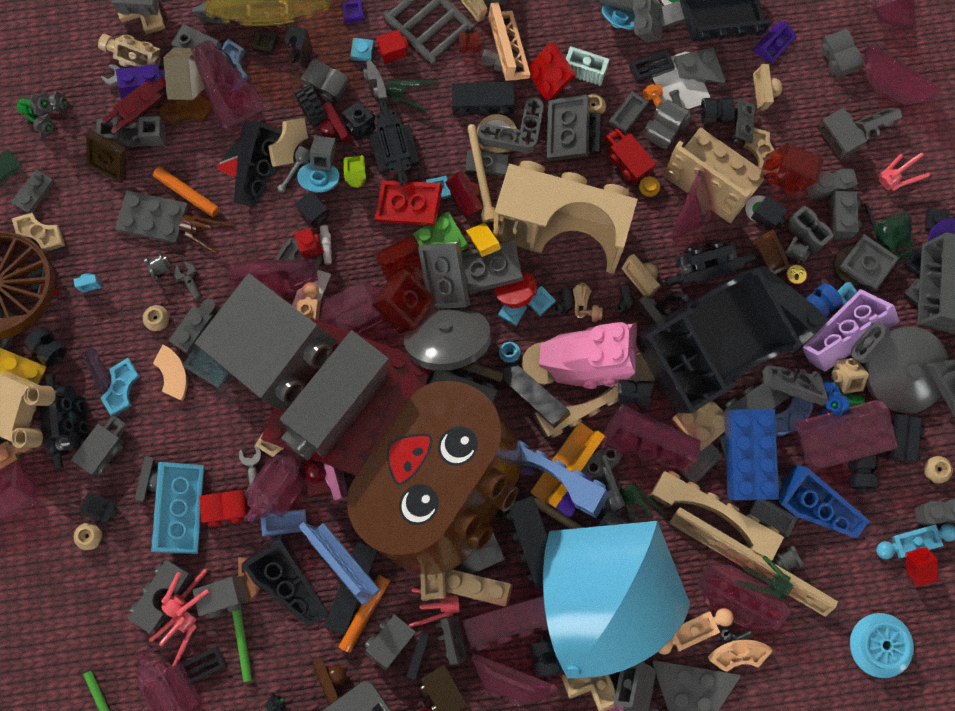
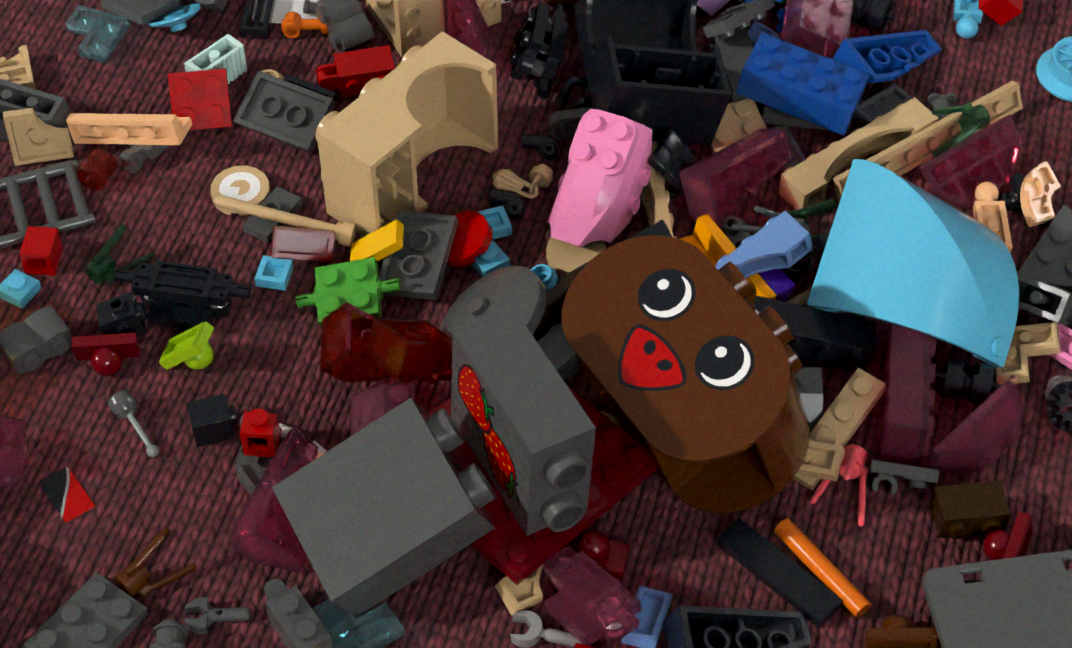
camera: 65 degrees left, 25 degrees down
orange piece [153,166,220,218] -> none
black wedge [234,120,282,208] -> none
tan tile [268,118,308,166] -> none
black tyre [294,85,327,126] -> none
medium azure dish [297,163,340,192] -> none
medium blue fence [298,522,381,605] -> none
dark grey brick [309,136,336,171] -> none
bright pink plate [324,464,349,500] -> none
flat silver slope [363,61,388,106] -> none
dark grey brick [364,614,415,671] -> none
red plate [375,180,443,226] -> none
black tile [407,632,430,680] -> none
dark grey plate [418,242,470,310] -> none
black brick [452,82,514,117] -> none
dark grey beam [478,98,544,153] -> none
dark grey tile [608,91,649,136] -> none
tan tile [622,254,660,298] -> none

